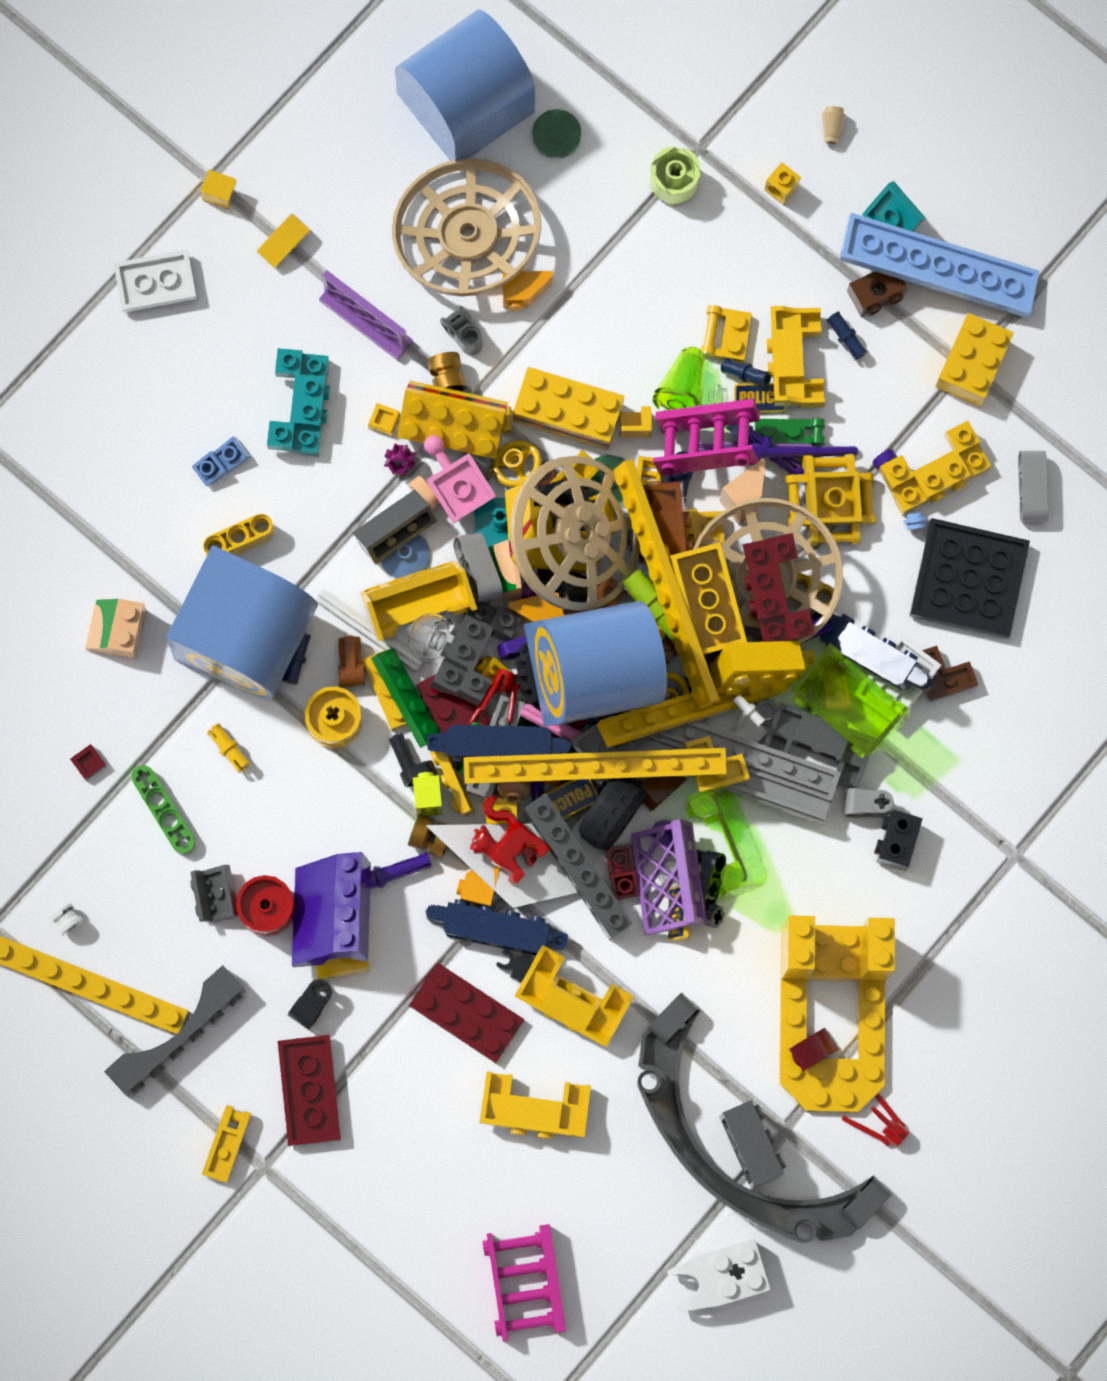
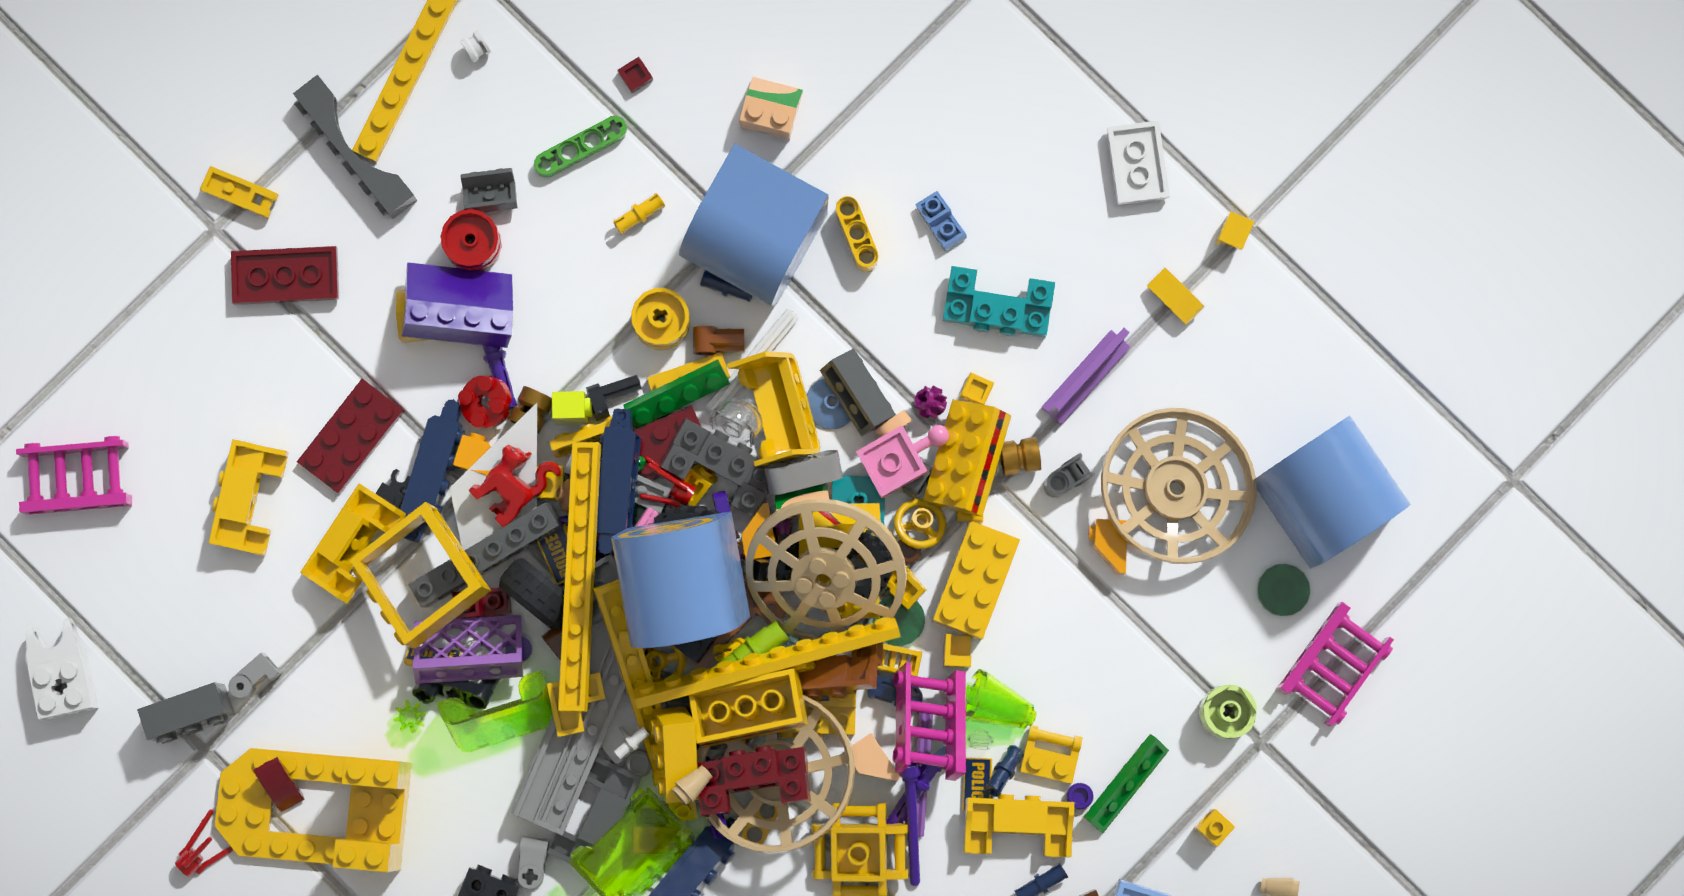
camera: 90 degrees right, 5 degrees up
black piece [287,979,332,1030] -> none
dark grey panel [637,992,893,1244] -> none
green plate [754,418,825,447] -> none
none -> light grey leg [228,653,282,698]
none -> yellow window [350,502,491,649]
none -> clear neon green gear [393,700,428,734]
none -> red plate [458,376,512,428]
none -> tan cone [671,765,712,805]
none -> dark purple tile [1066,783,1094,810]
none -> green plate [1084,734,1169,833]
none -> dark pink fence [1277,602,1394,726]

